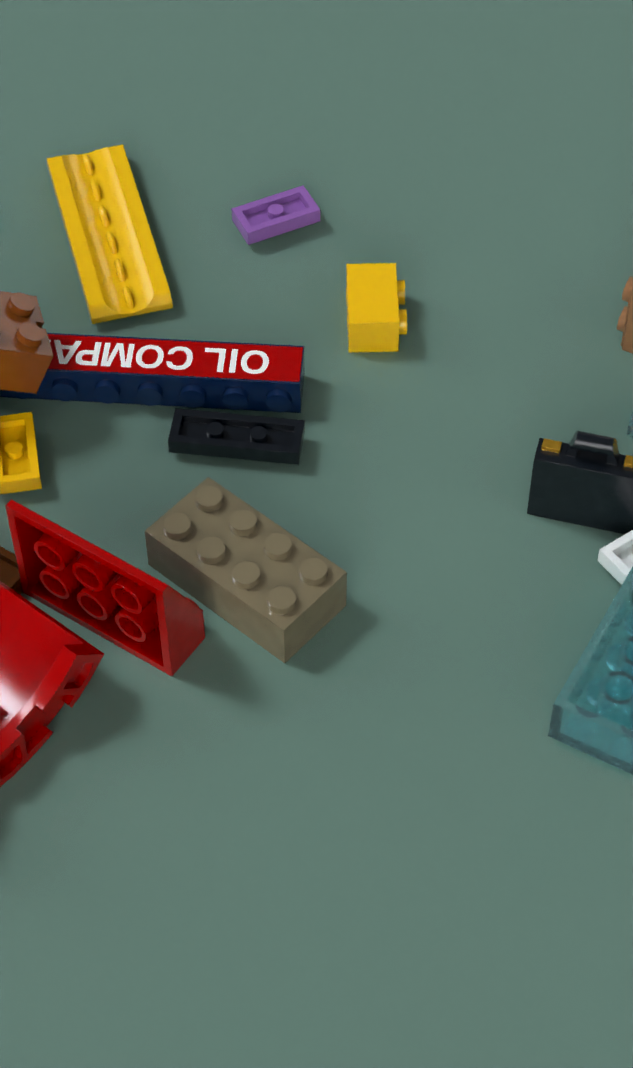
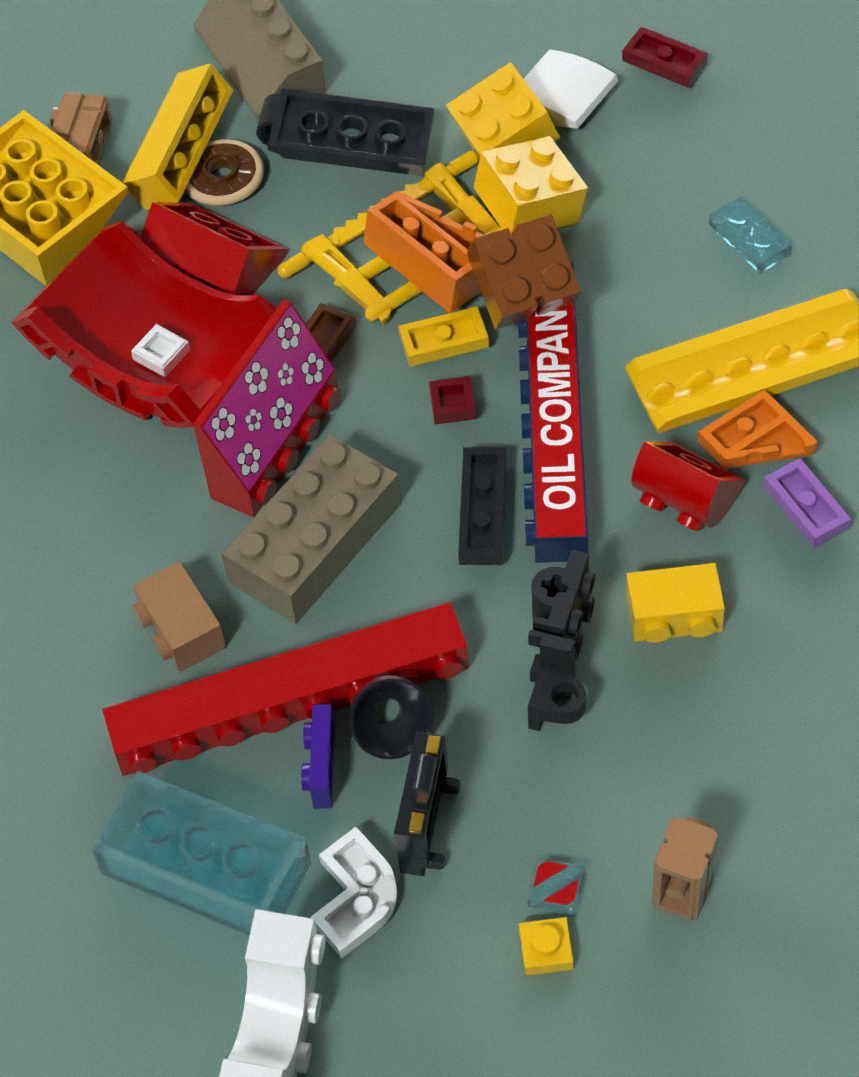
camera: 90 degrees right, 5 degrees up
none -> red brick [102,602,469,776]
none -> medium nougat brick [132,561,226,673]
none -> dark purple plate [301,704,335,809]
none -> black piece [349,675,433,760]
none -> dark red plate [429,376,476,425]
none -> black plate [527,550,595,731]
none -> red brick [631,441,746,531]
none -> orange wing [697,389,818,469]

